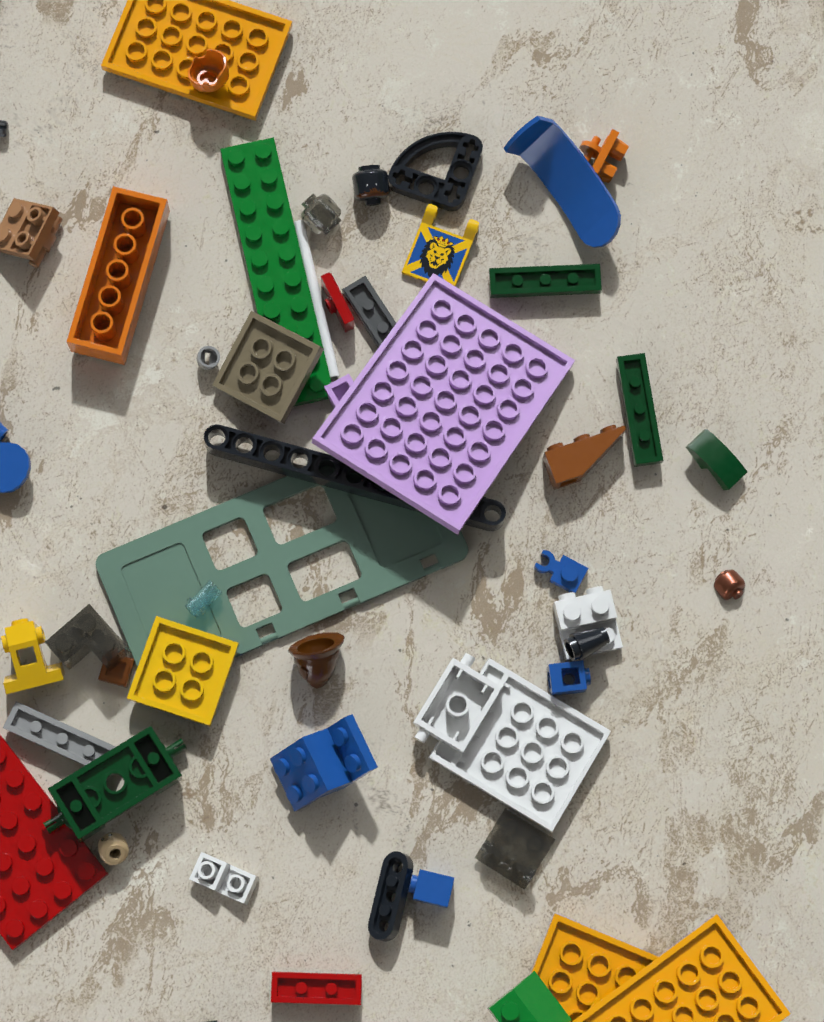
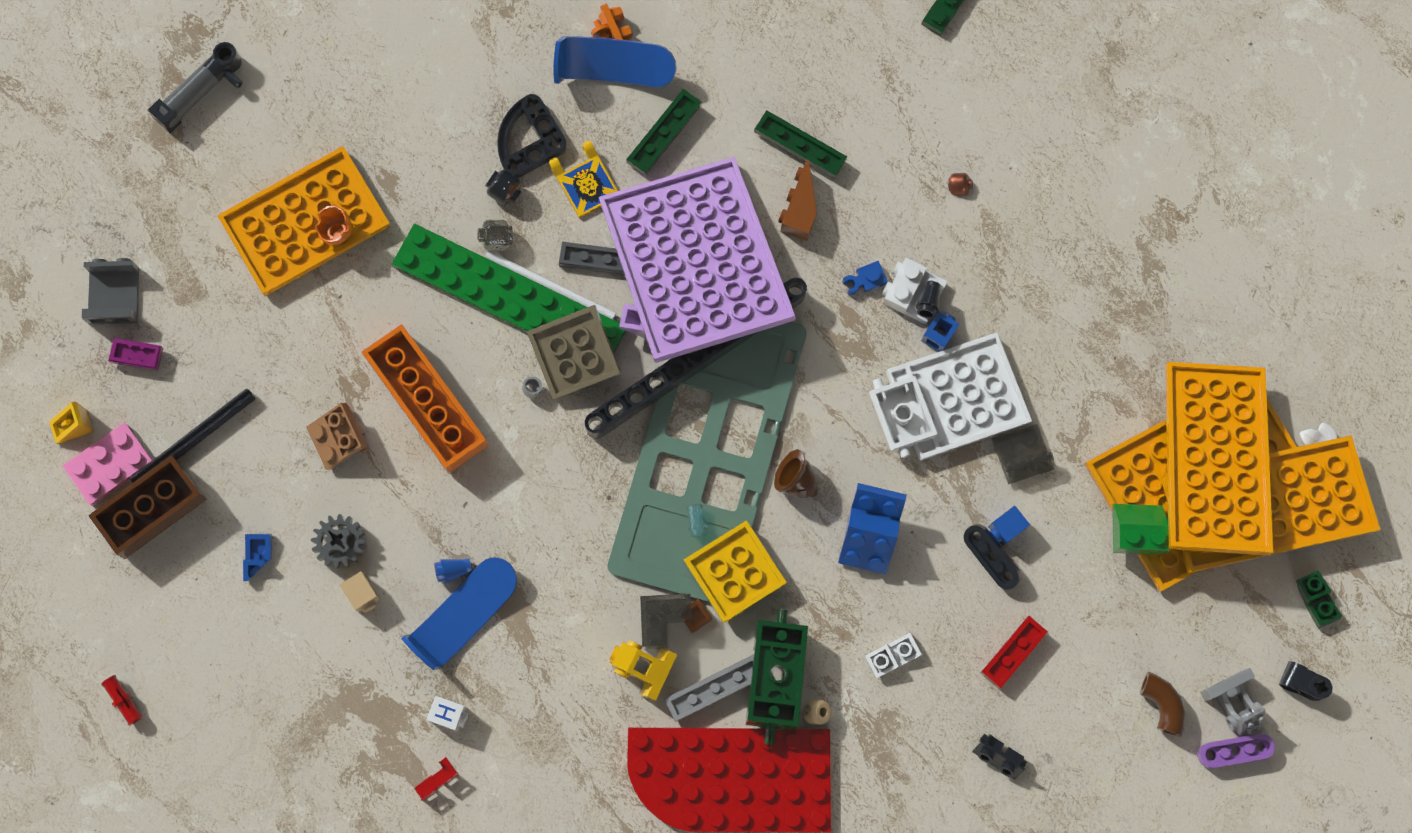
camera: 50 degrees left, 0 degrees up
red plate [321,272,355,333] -> none
dark green slope [686,429,747,490] -> none

